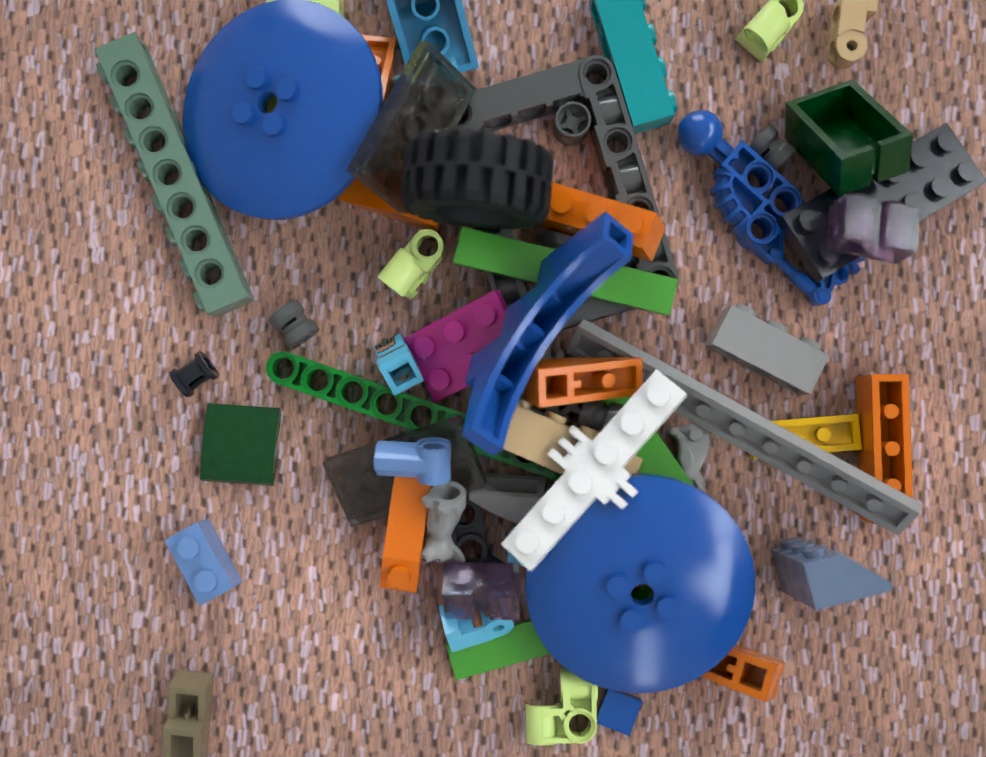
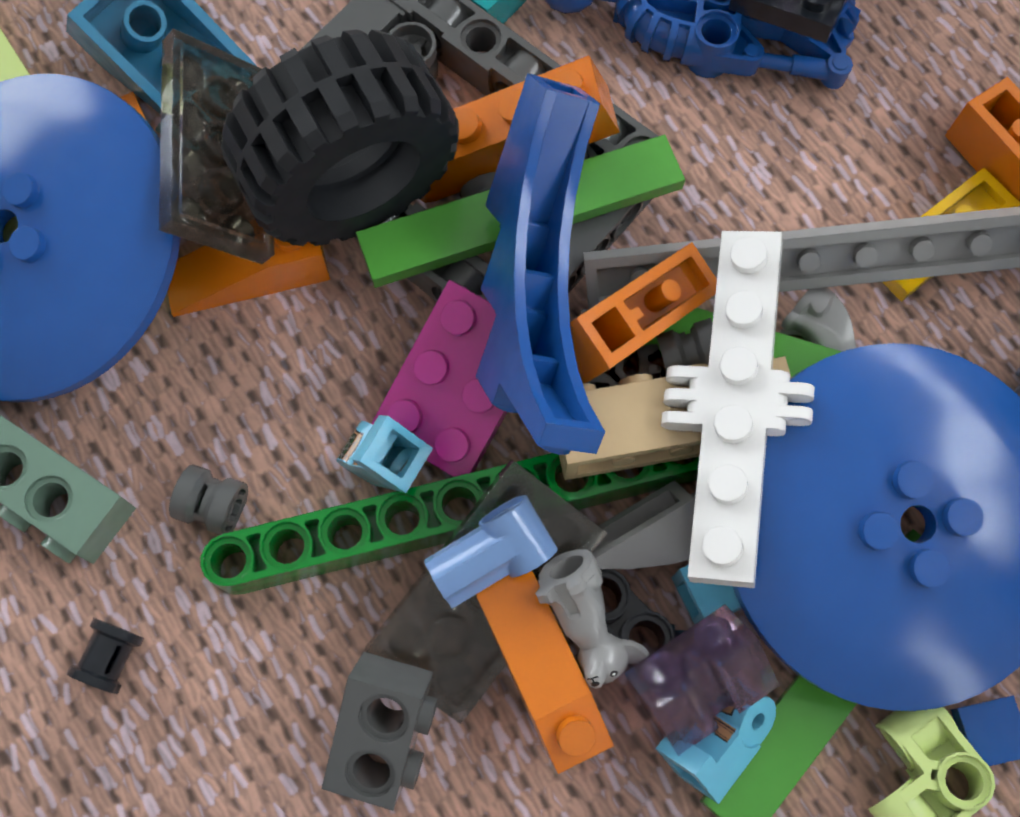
camera: 30 degrees left, 15 degrees down
dark green slope [200,403,282,486] -> none
yellowish green piece [377,229,447,299] -> none
light grey brick [705,304,830,395] -> none
none -> dark grey brick [321,652,438,811]

